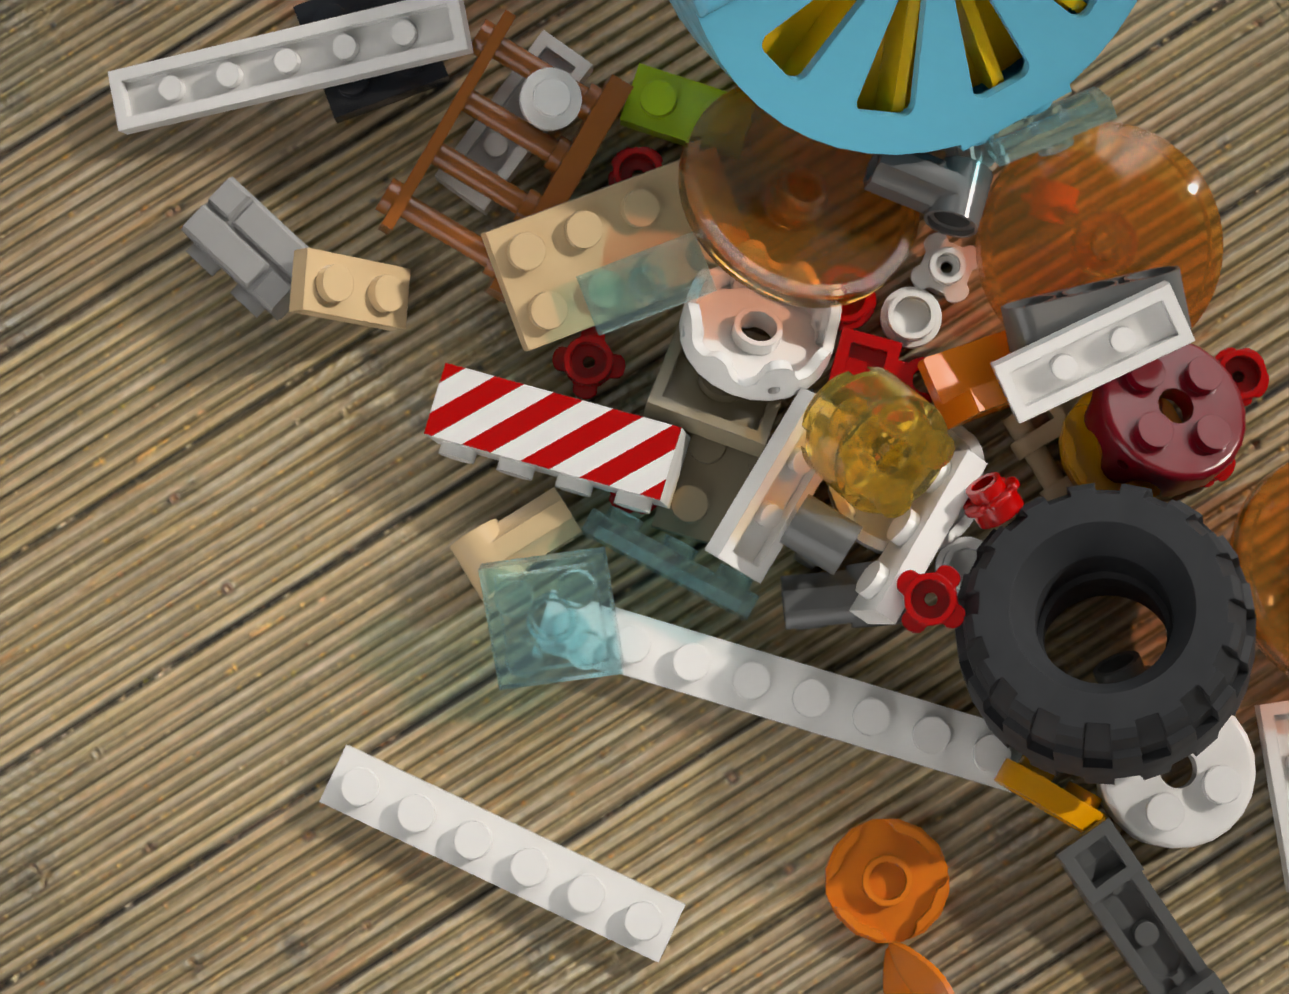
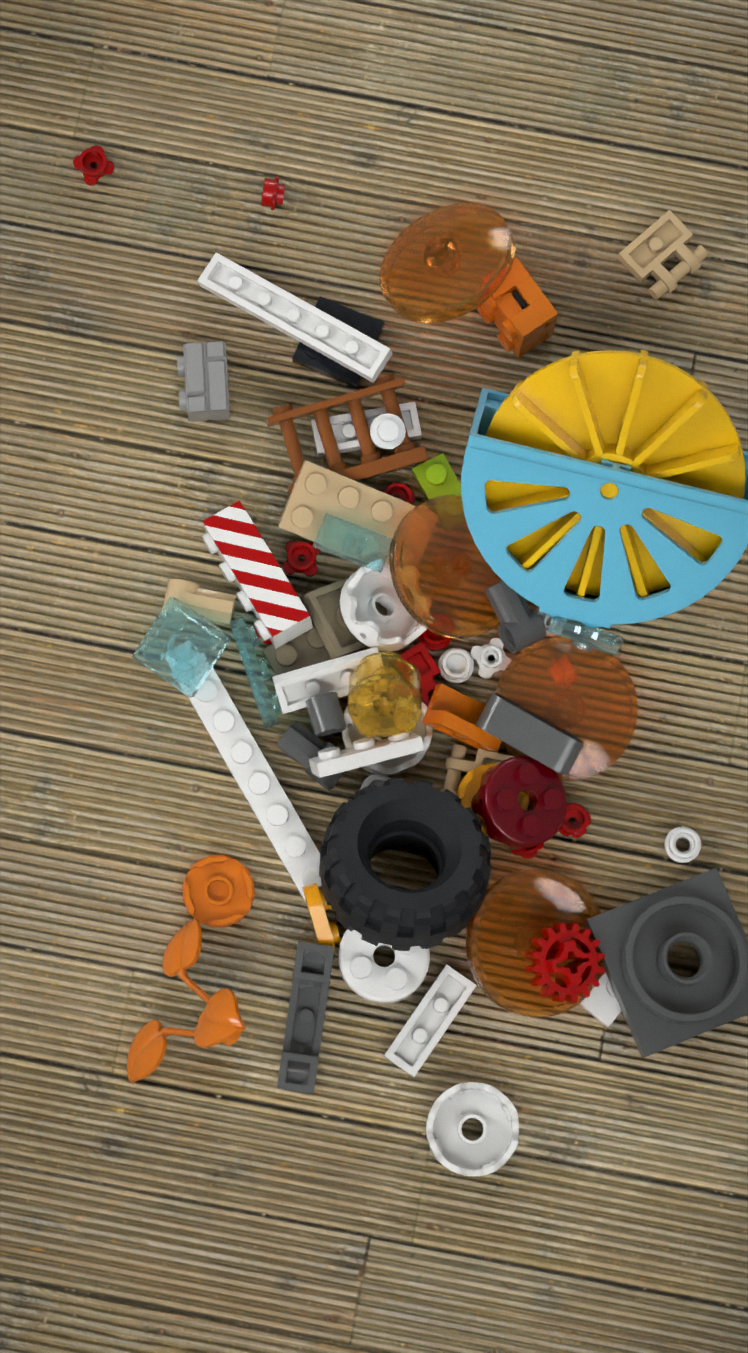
camera: 30 degrees right, 5 degrees down
tan plate [289,248,411,331] -> none
white plate [319,745,685,963] -> none
red plate [897,565,966,633] -> none
red plate [963,472,1024,529] -> none
white plate [990,280,1195,424] -> none

